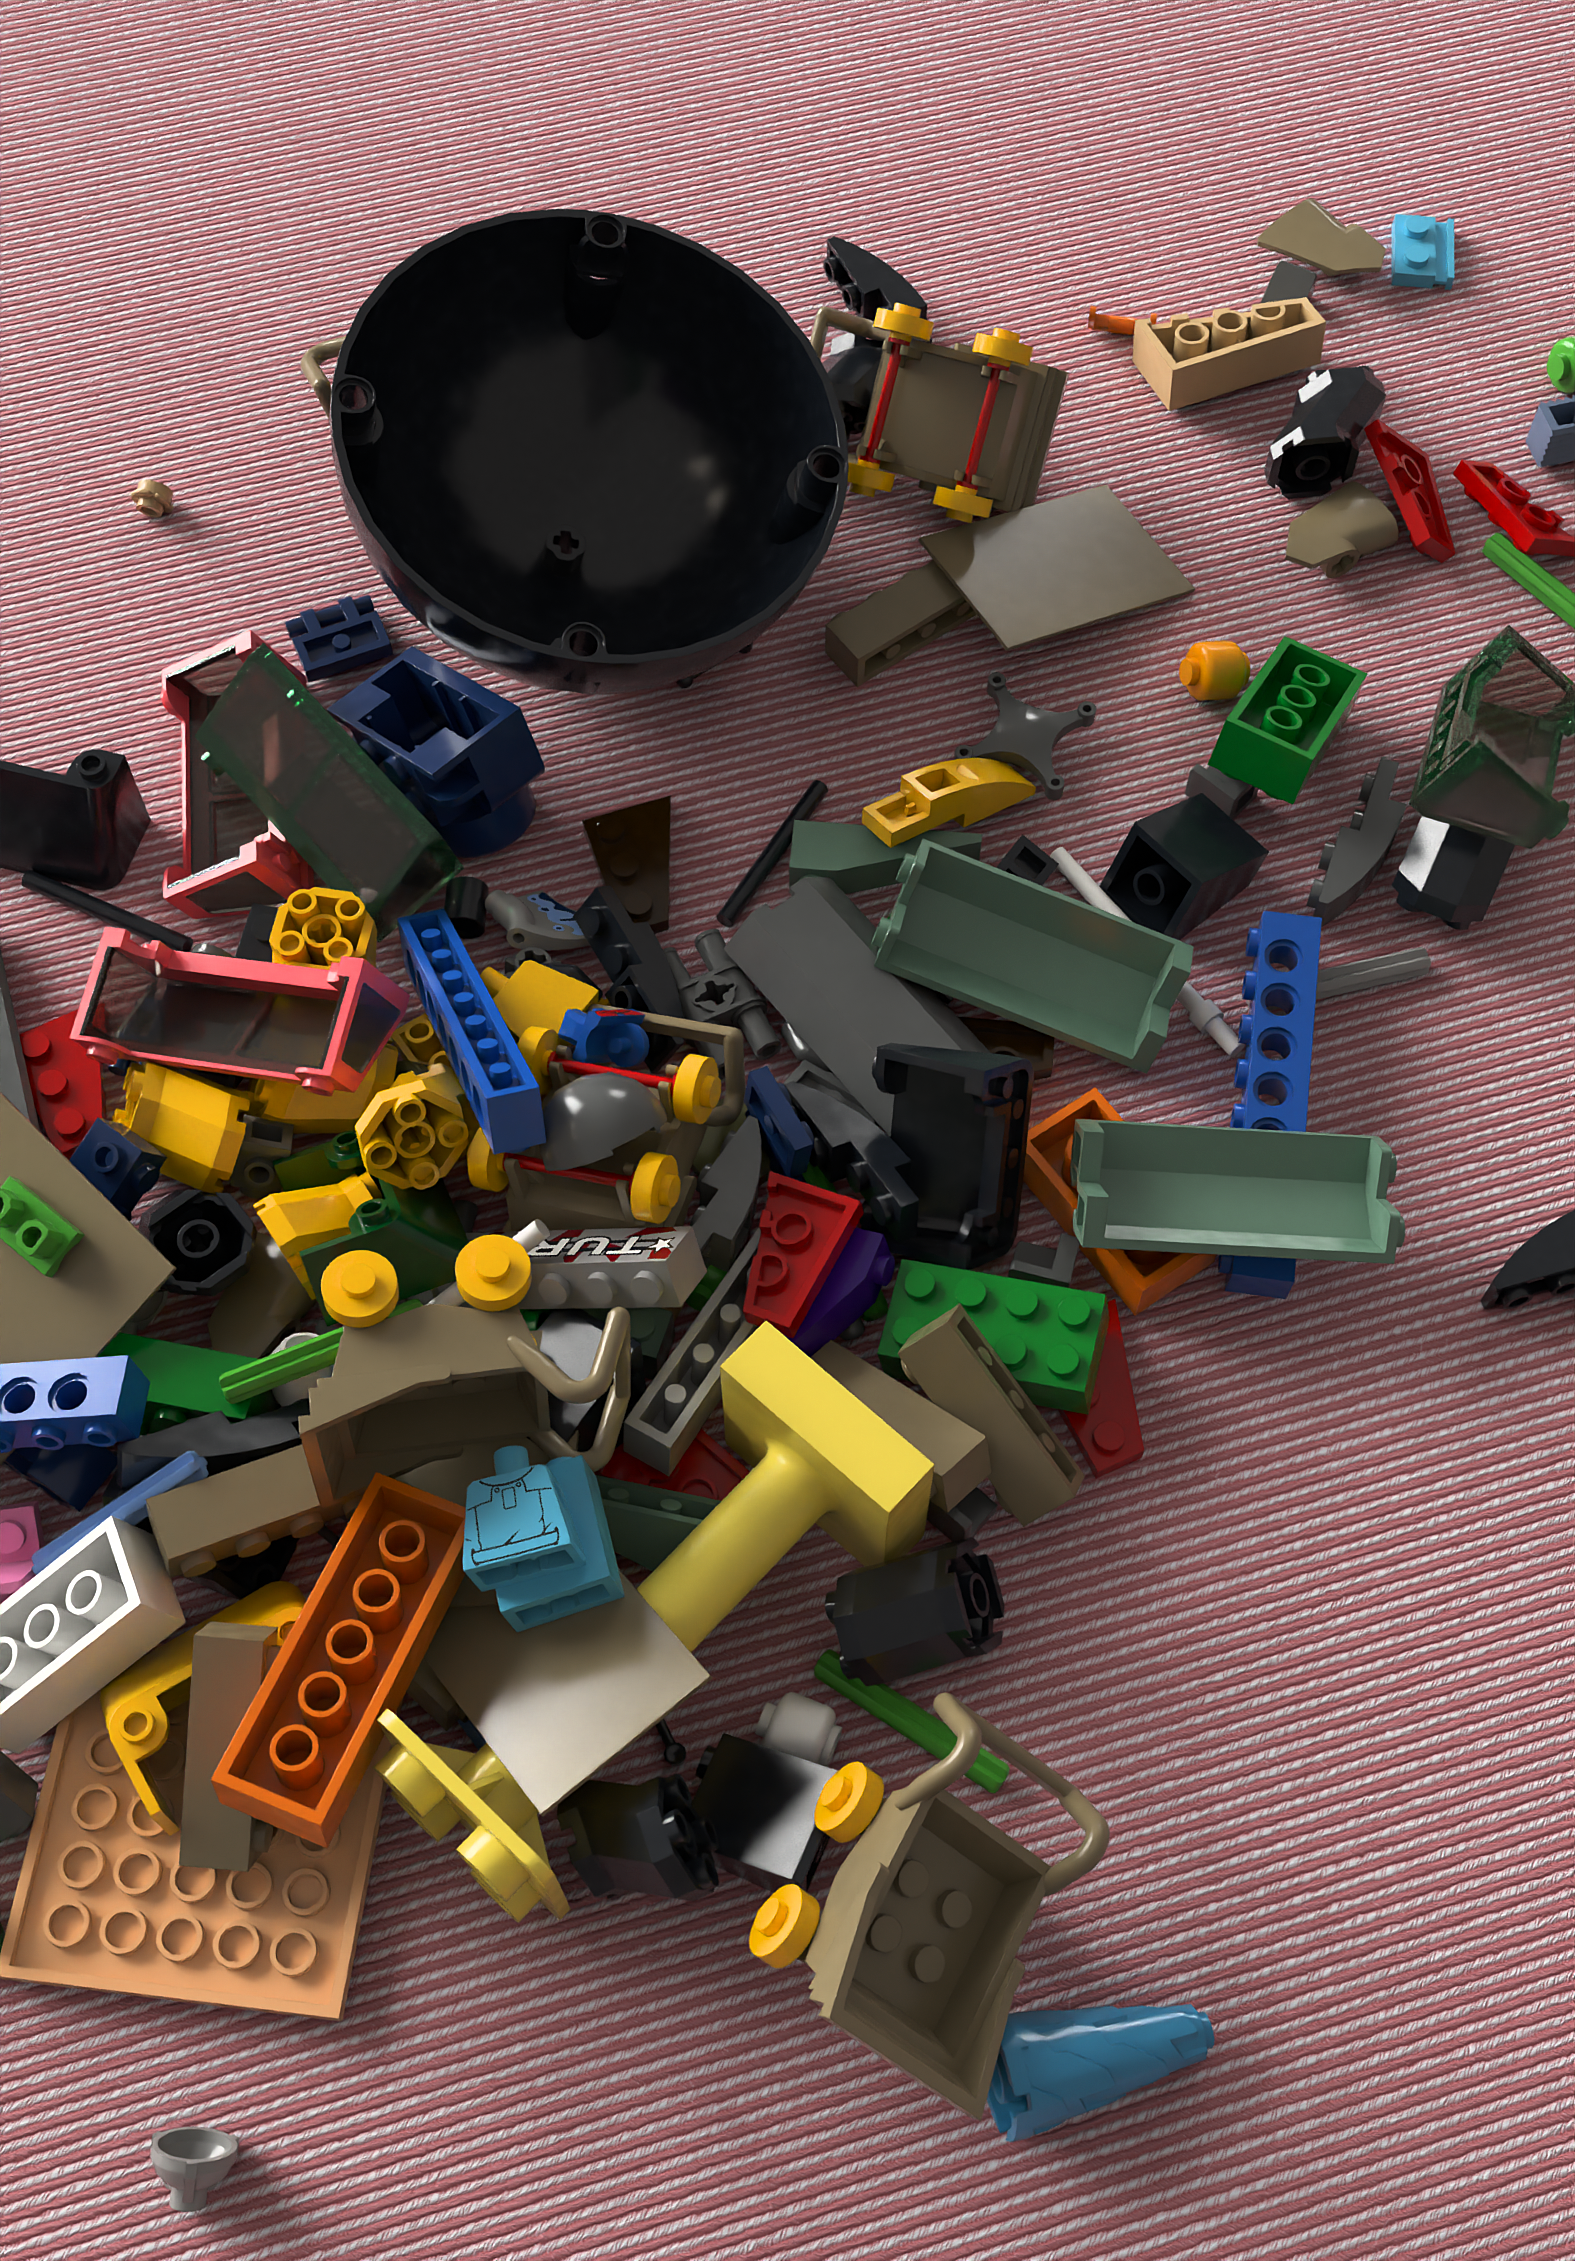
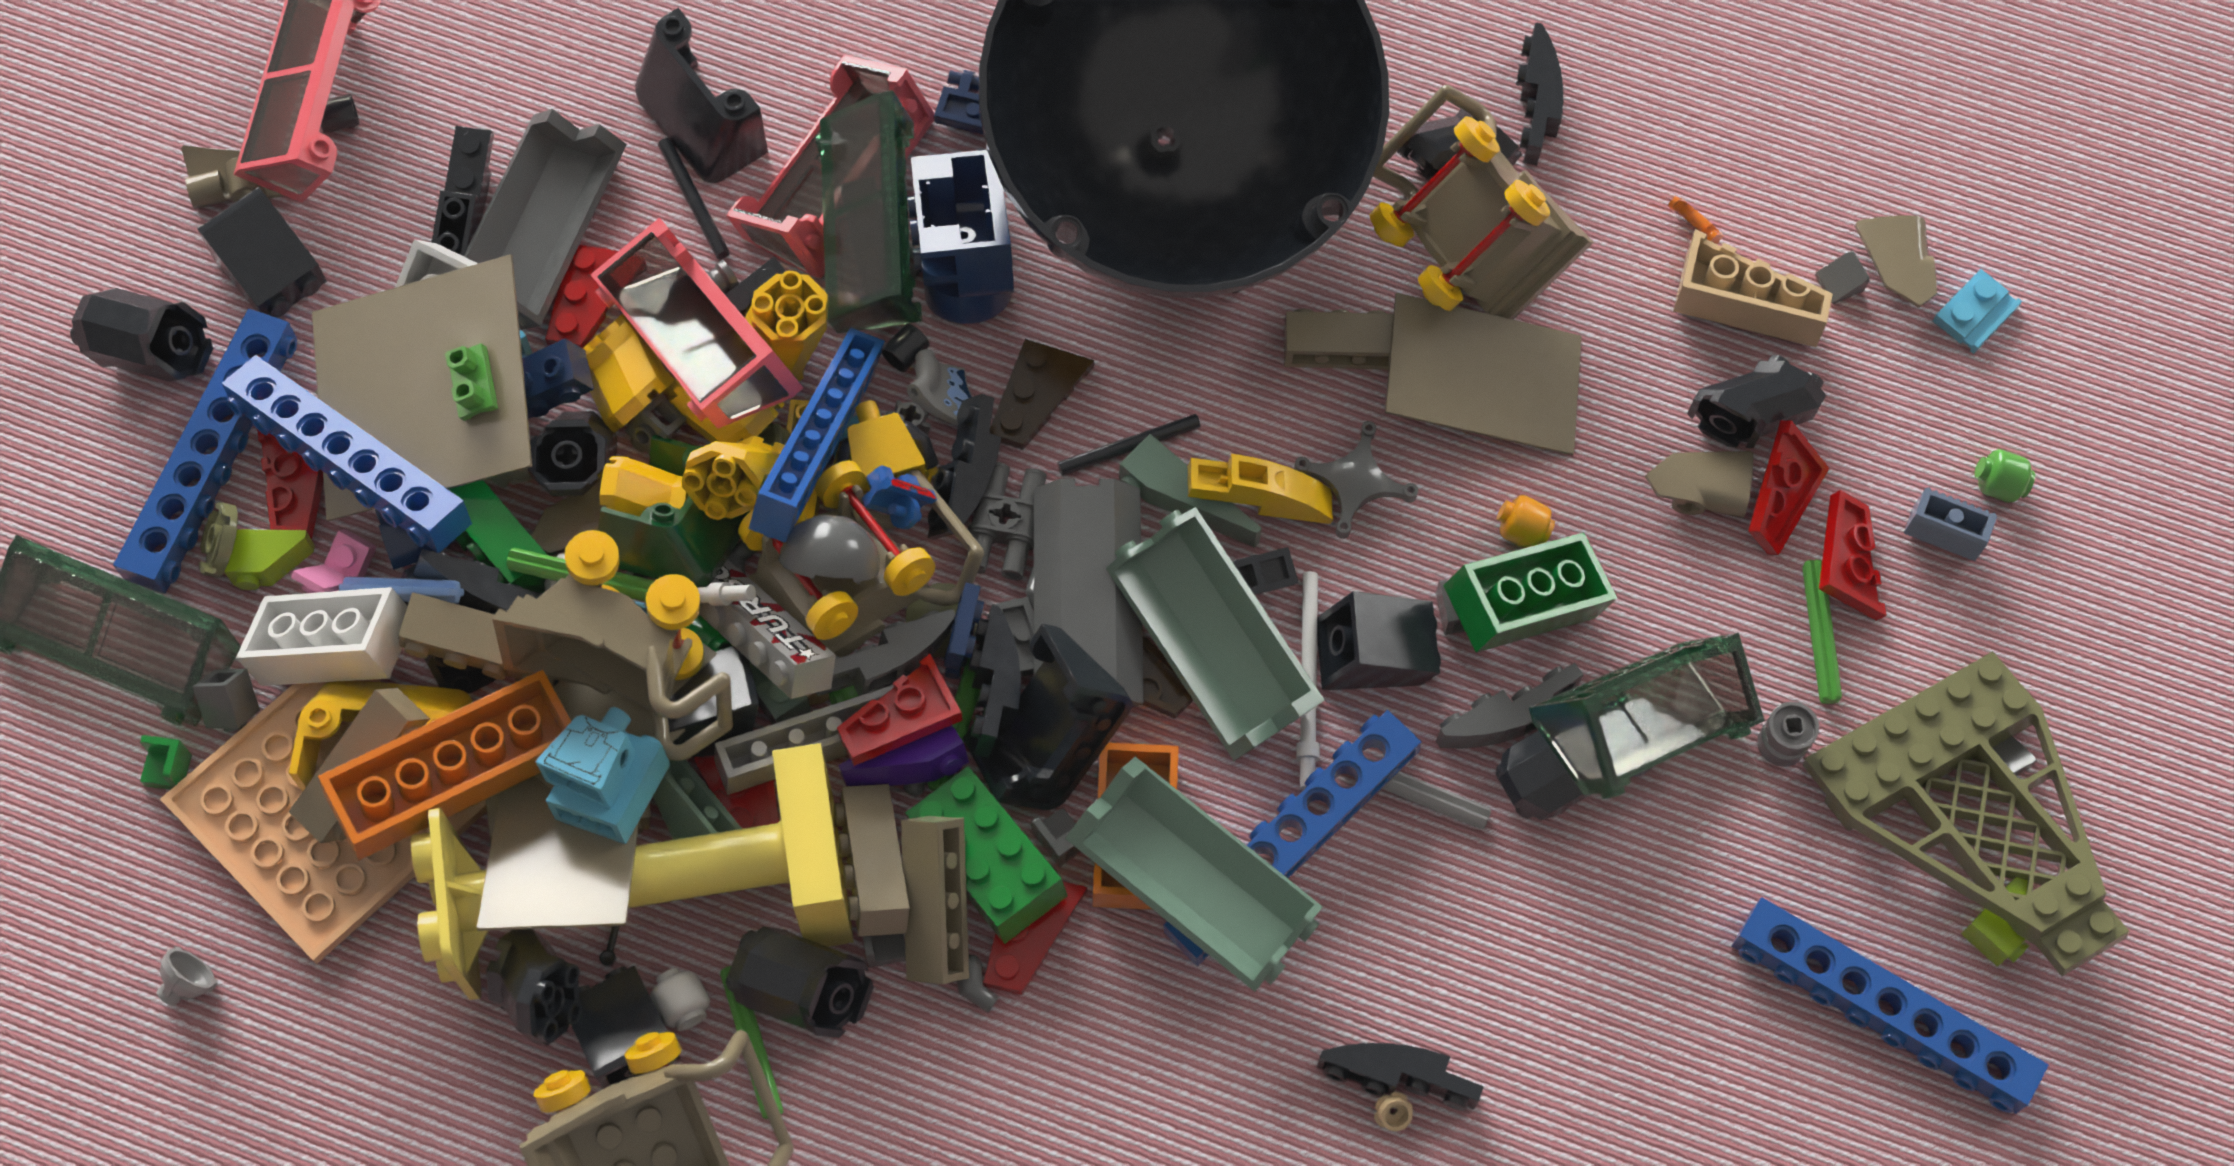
camera: 35 degrees right, 5 degrees up
none -> dark grey arm [957,955,999,1013]

